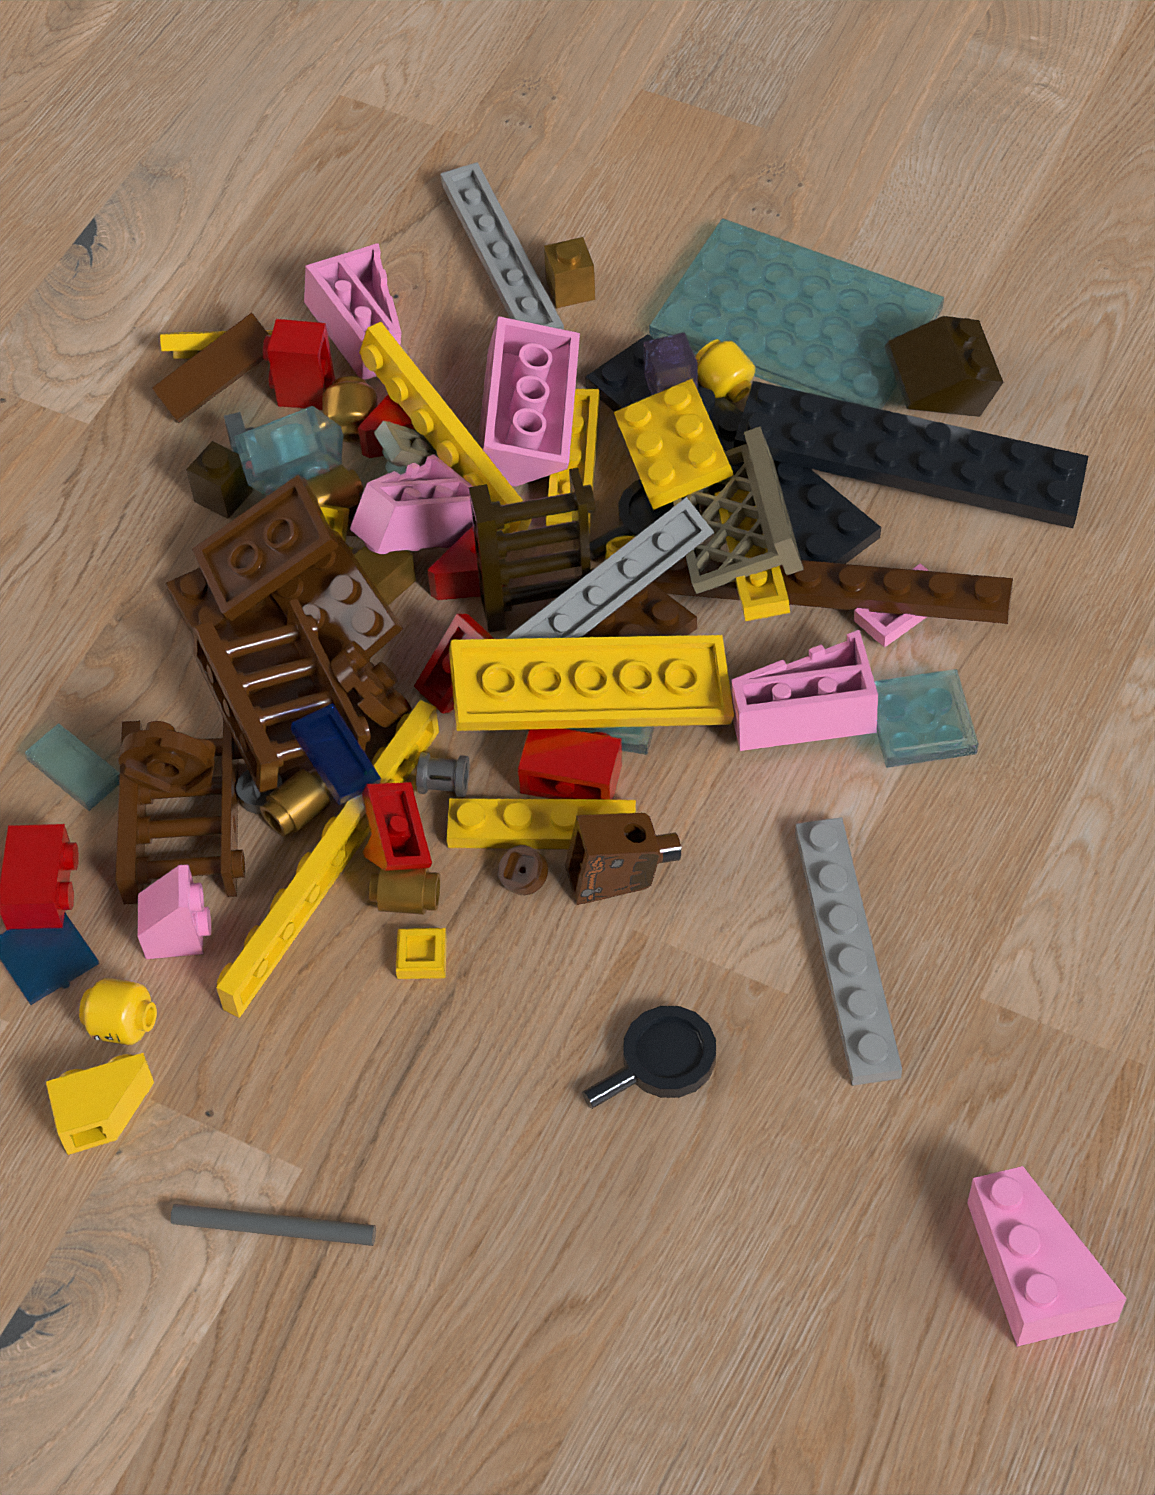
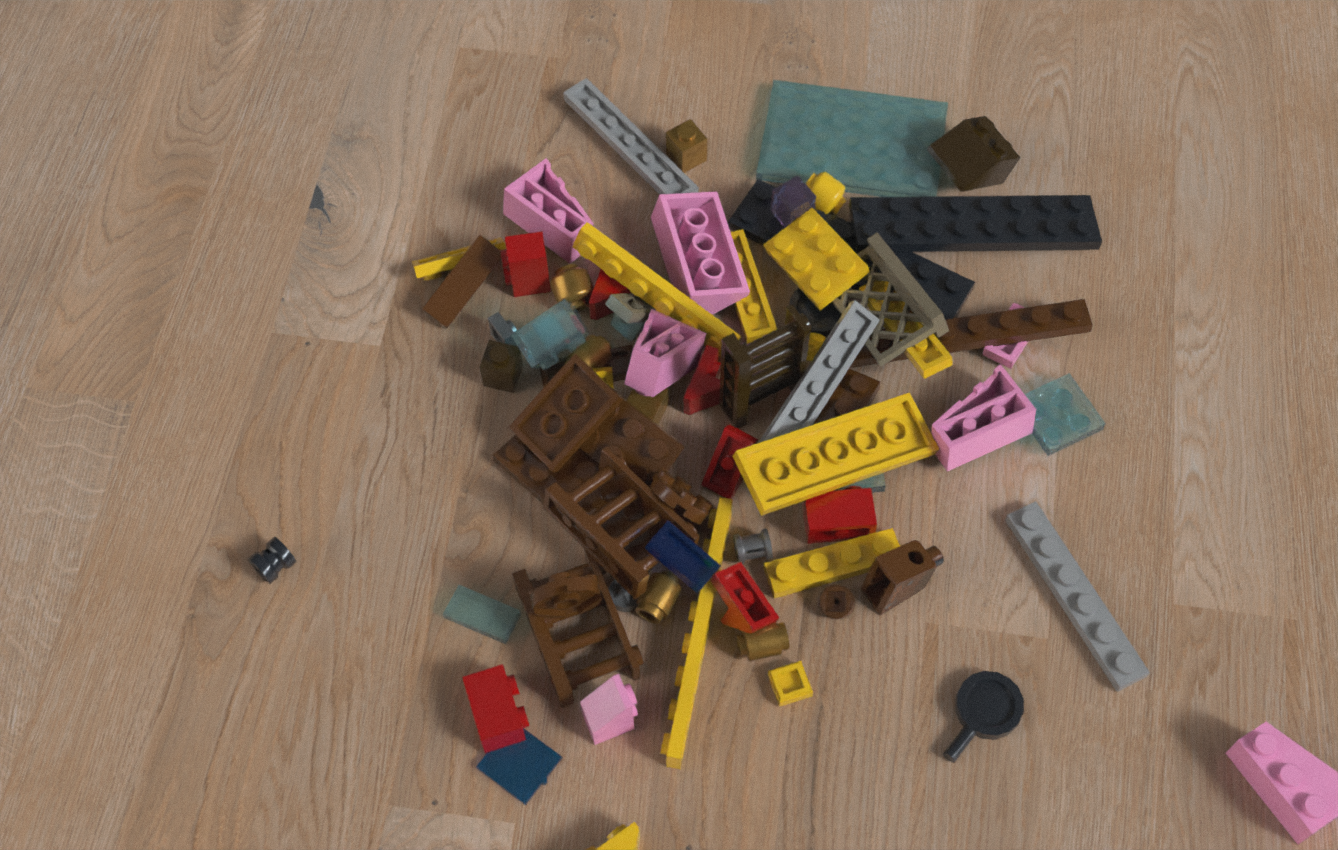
camera: 20 degrees left, 5 degrees up
yellow head [79,978,157,1046] -> none

